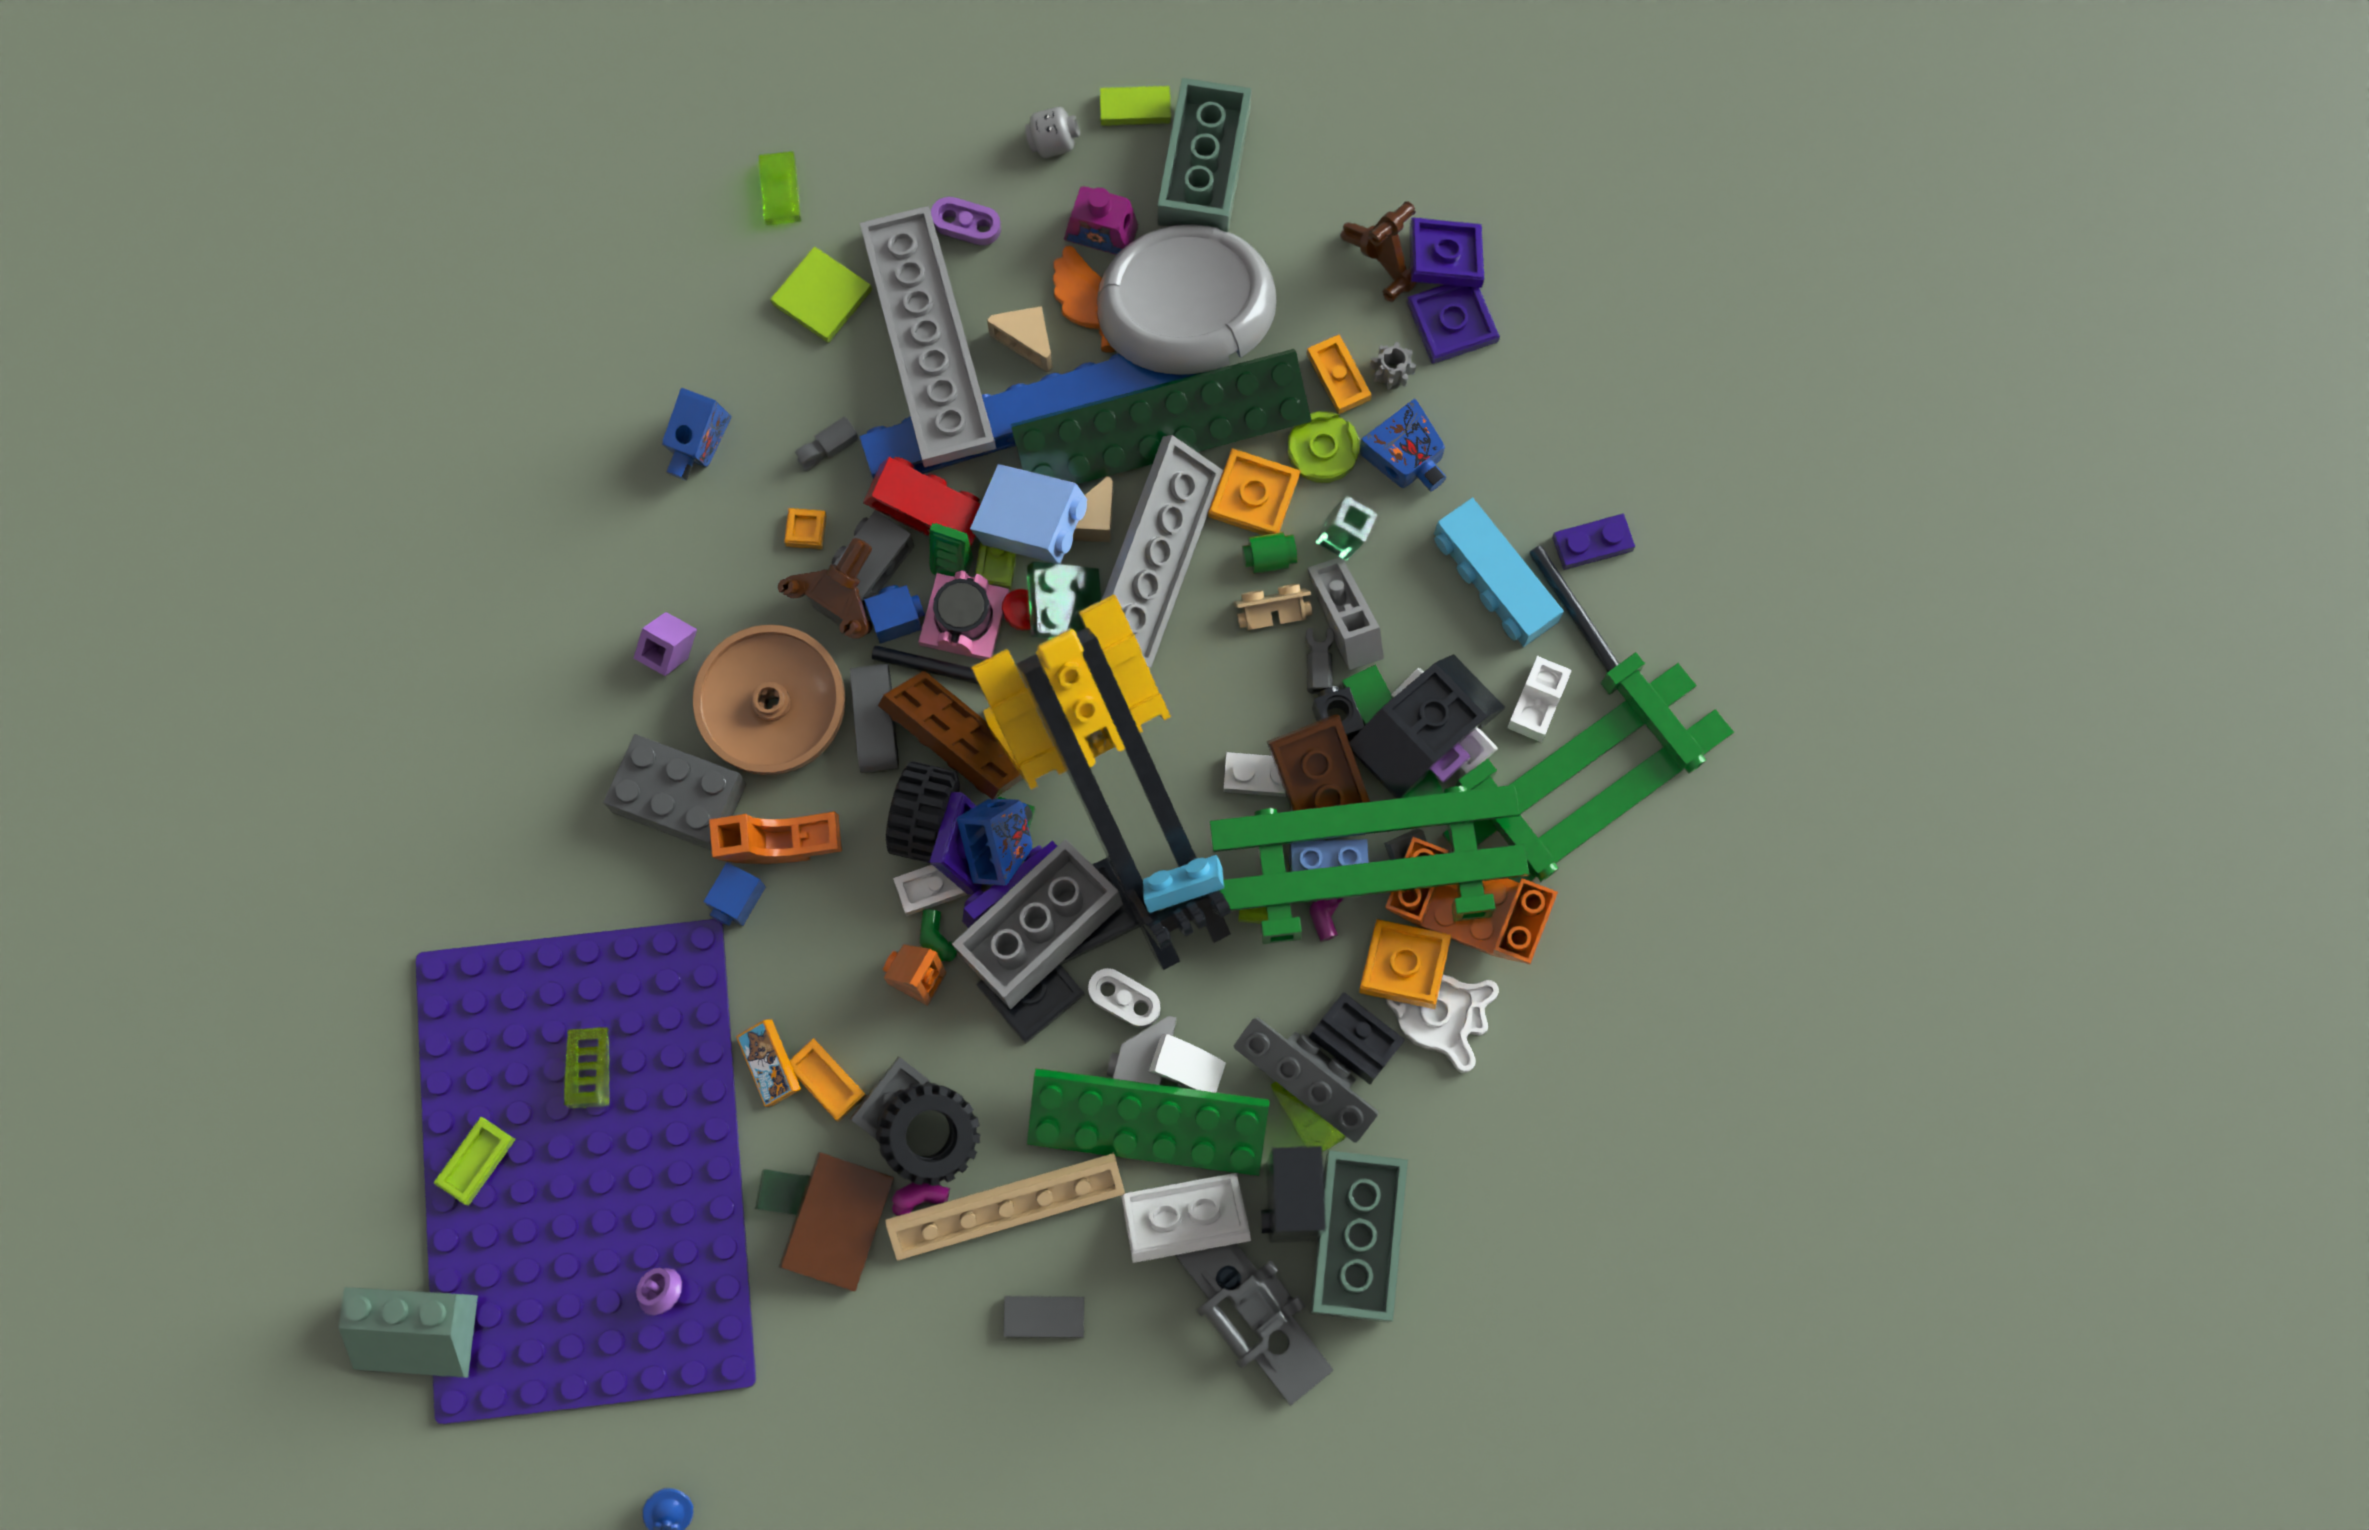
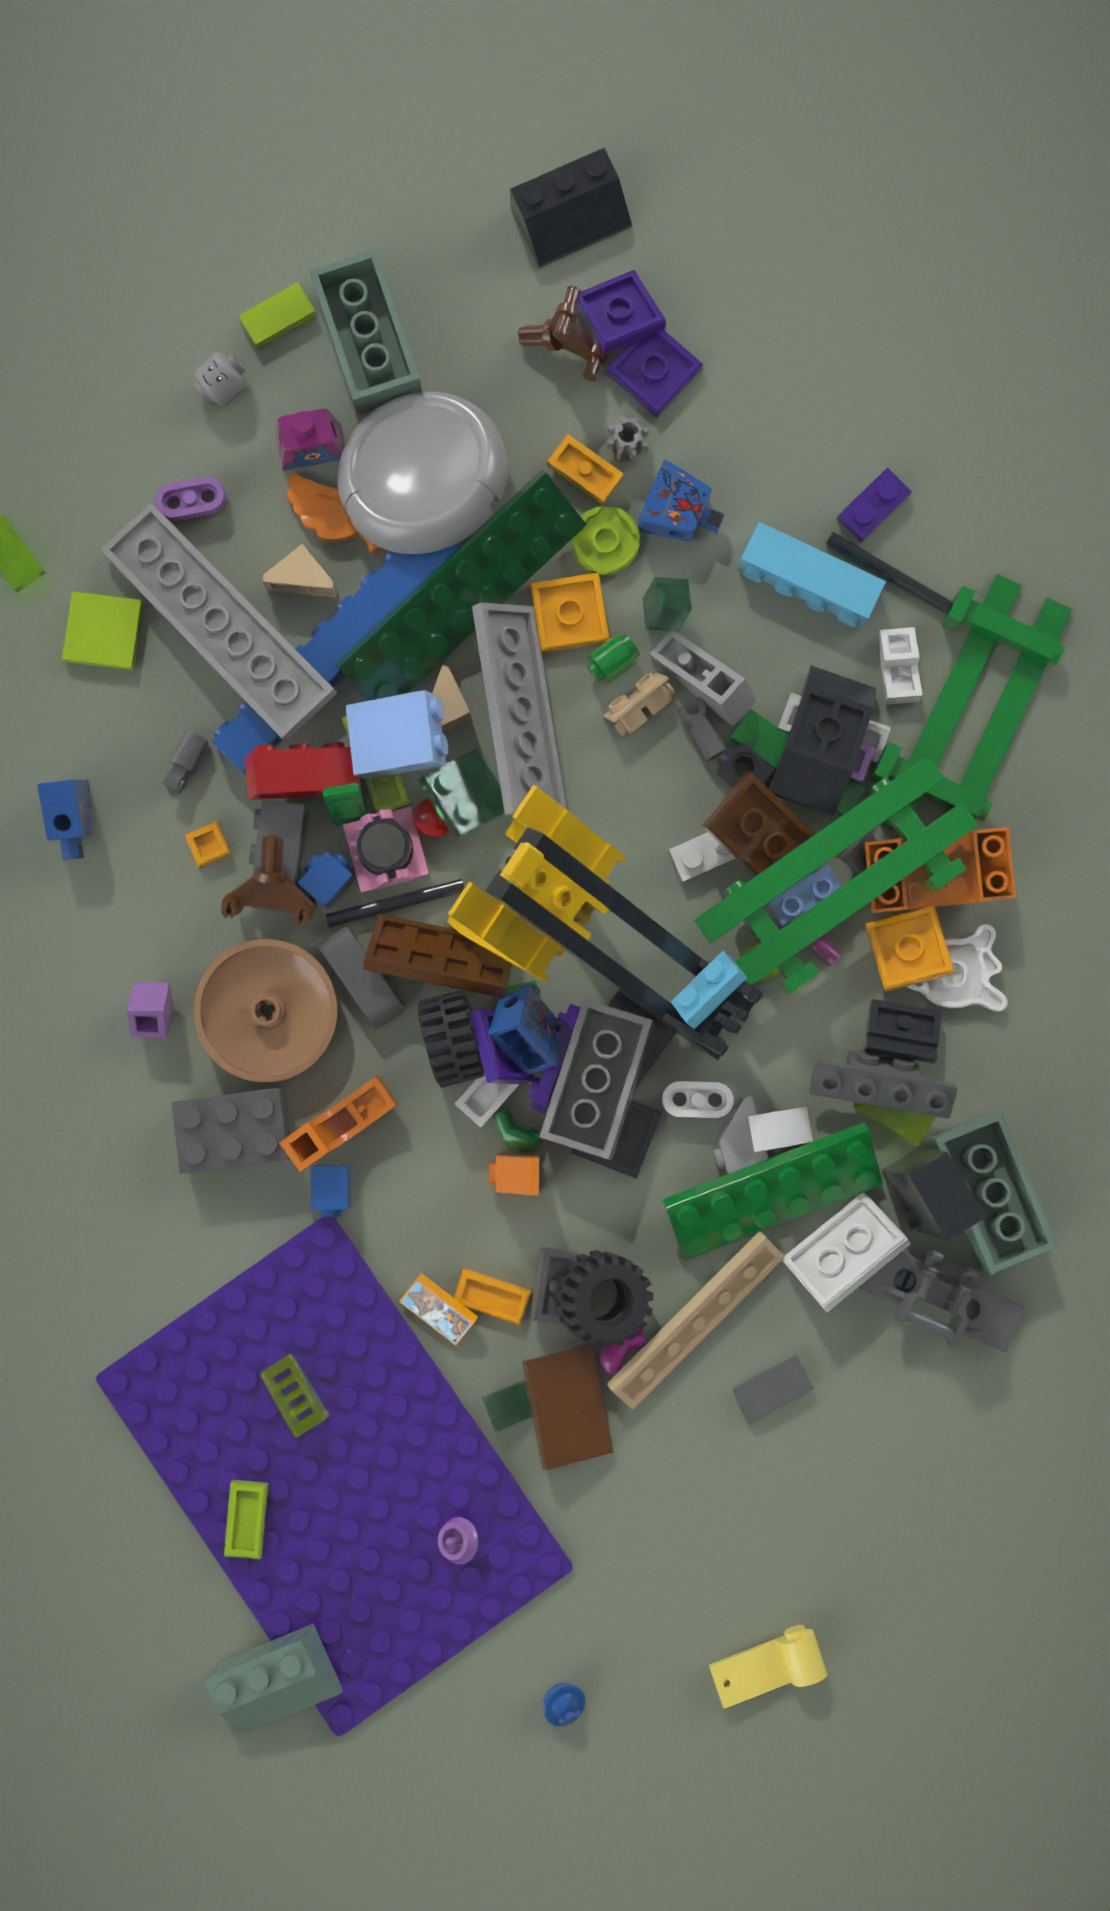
camera: 30 degrees left, 10 degrees up
none -> black slope [510,147,632,268]

